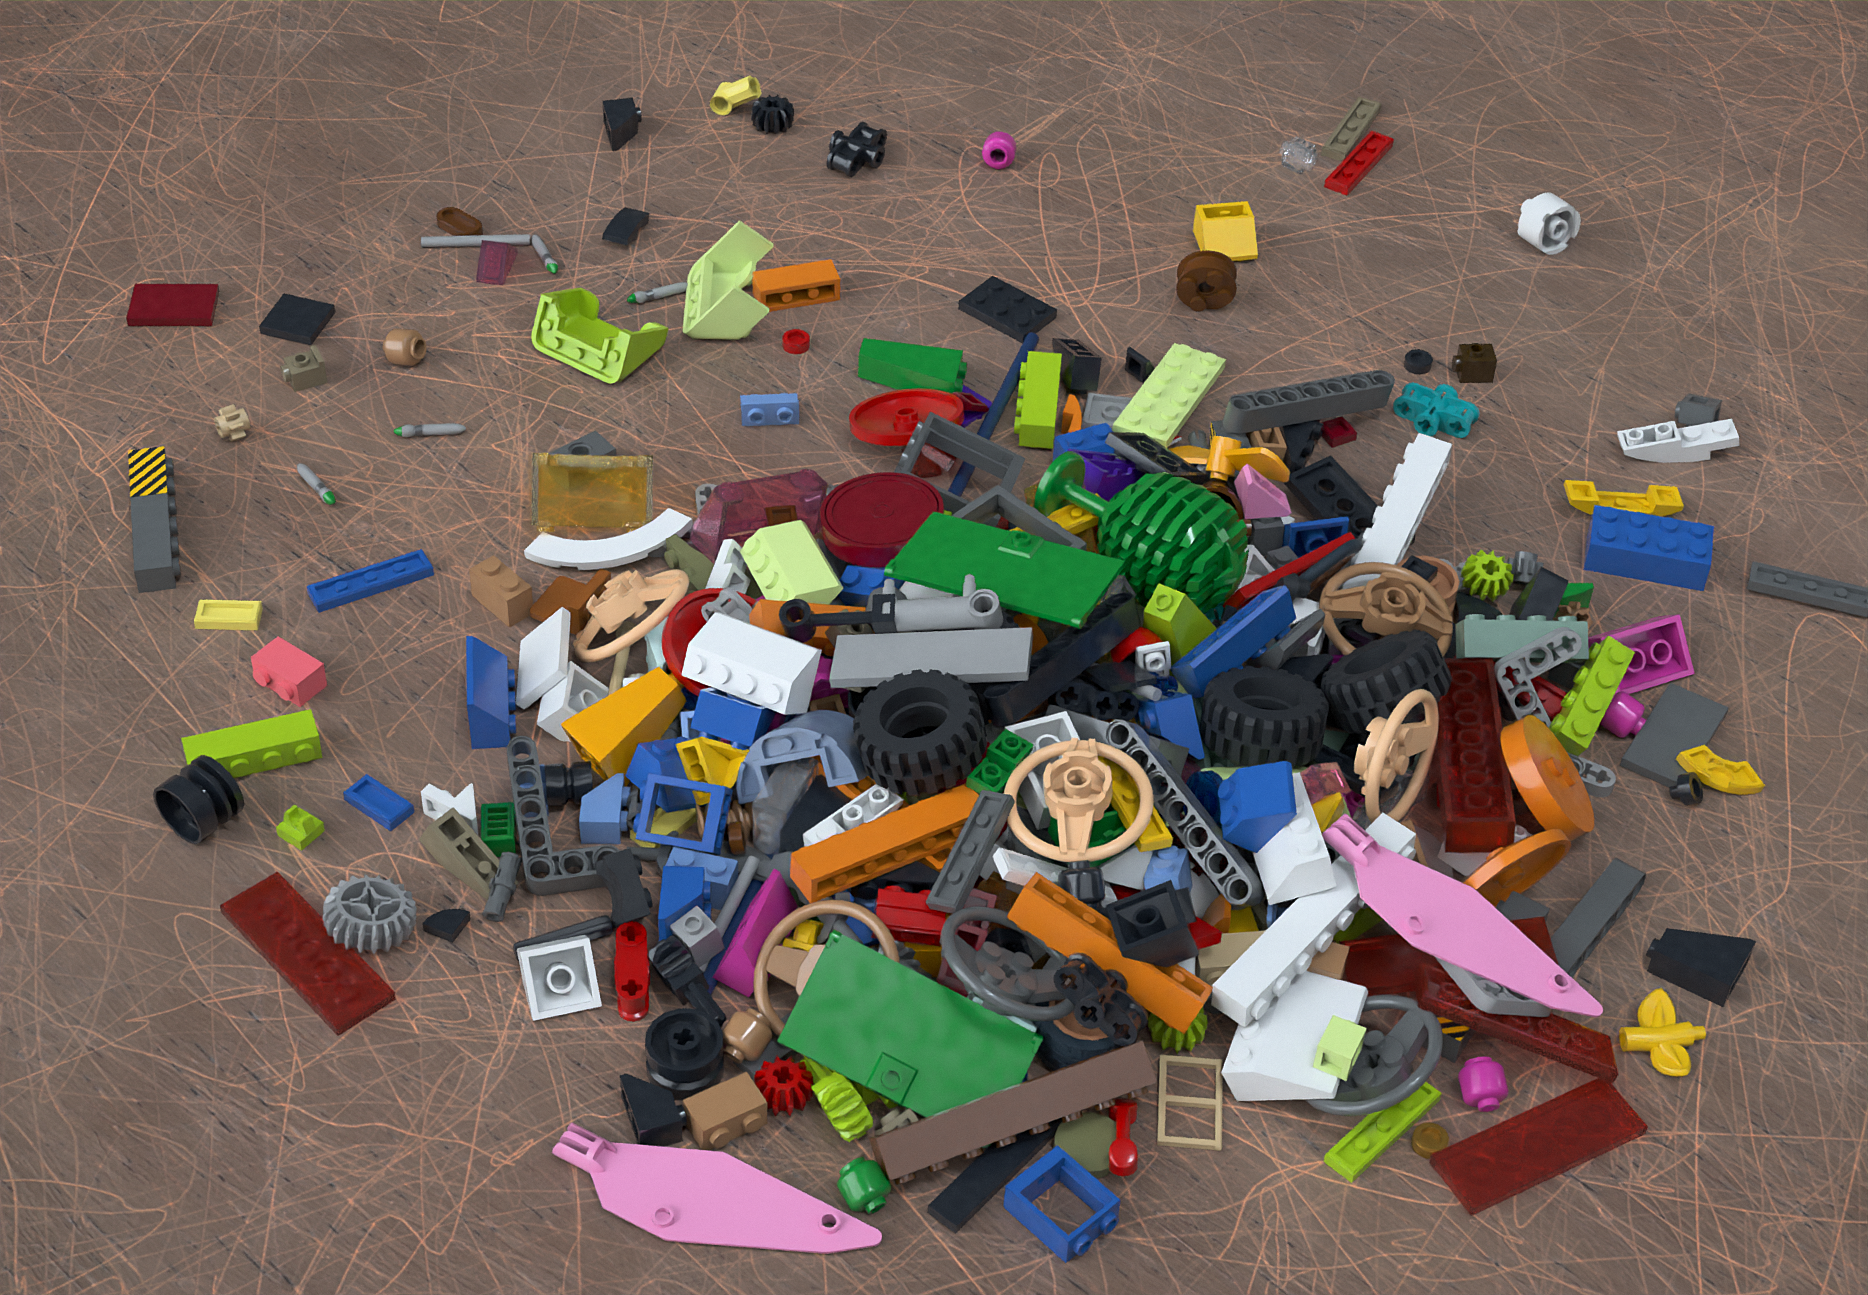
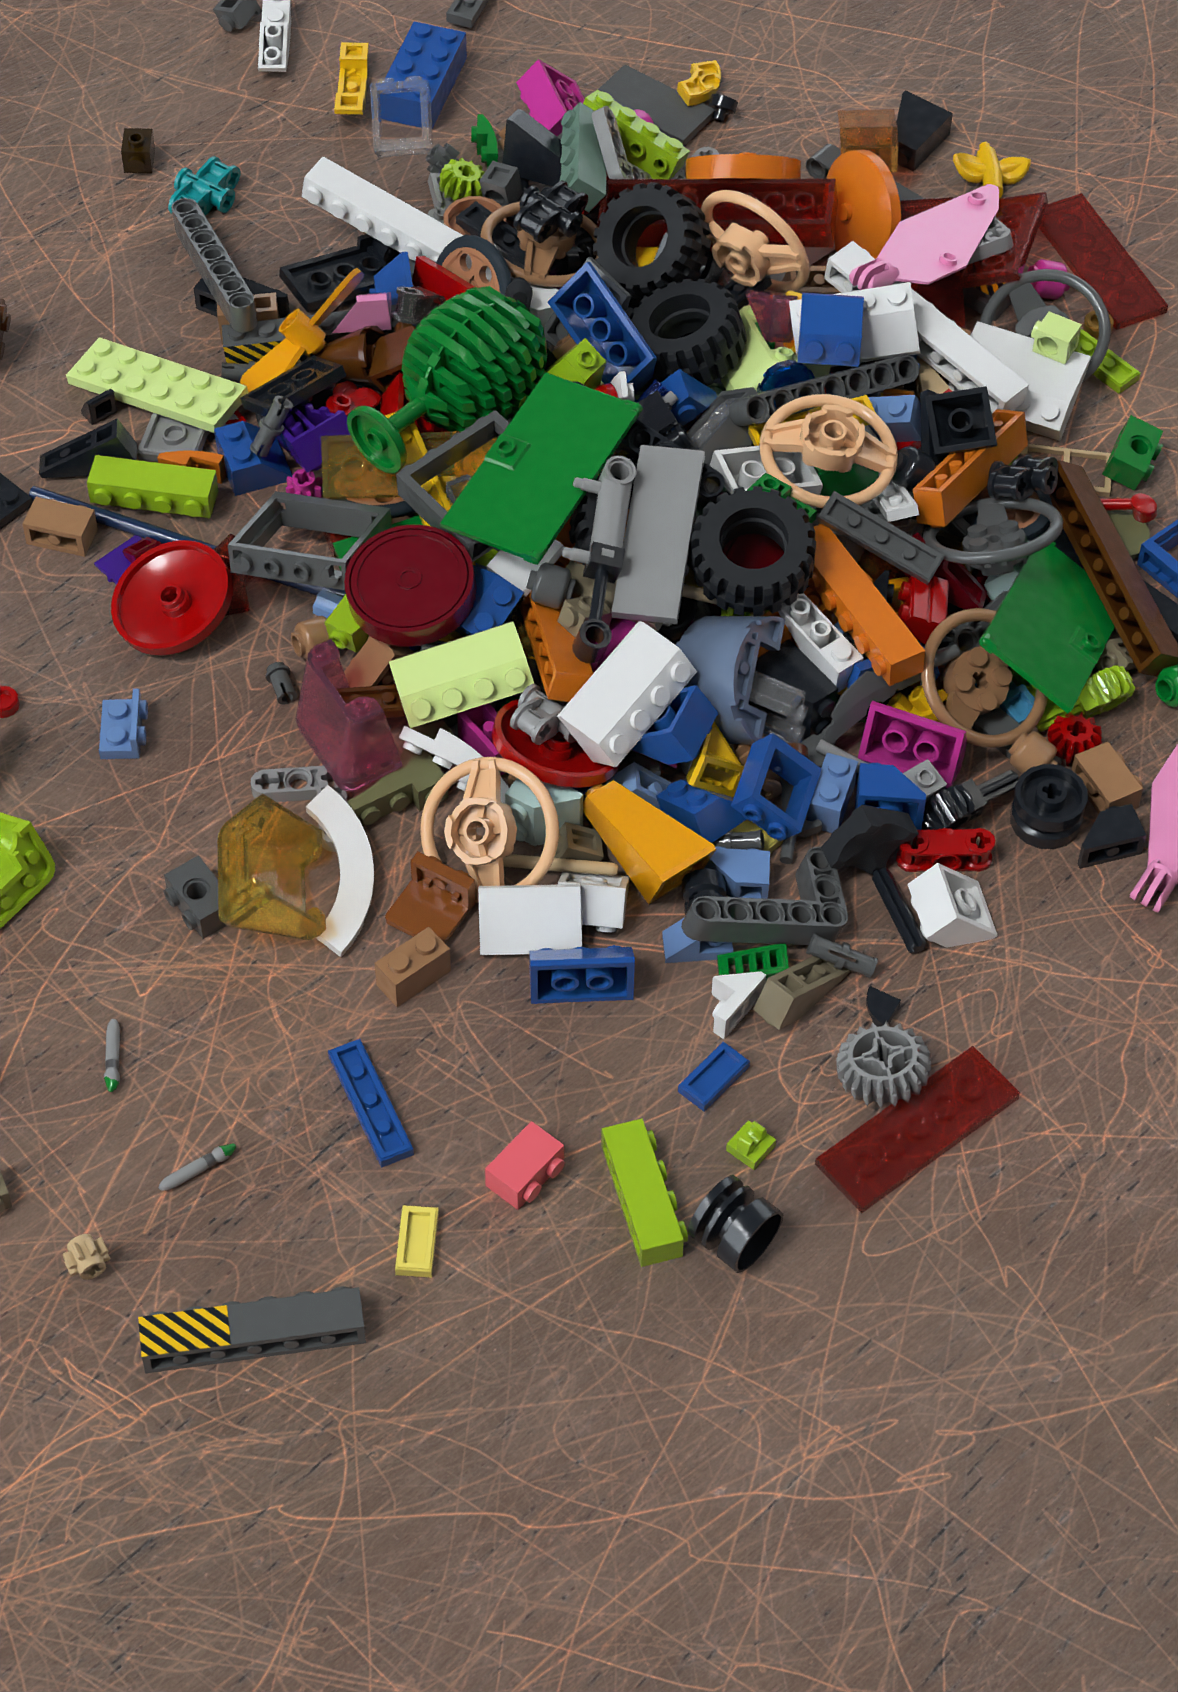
camera: 85 degrees left, 10 degrees up
green slope [858,338,967,394] -> none
black tile [1404,349,1433,375] -> none
none -> medium nougat brick [23,497,98,557]
none -> dark grey pin [250,396,293,457]
none -> clear window [370,76,433,157]
none -> clear smoke piece [391,286,446,324]
none -> dark grey brick [479,161,523,207]
none -> black axle [514,180,588,243]
none -> clear orange slope [837,109,898,172]
none -> green brick [1102,415,1163,491]

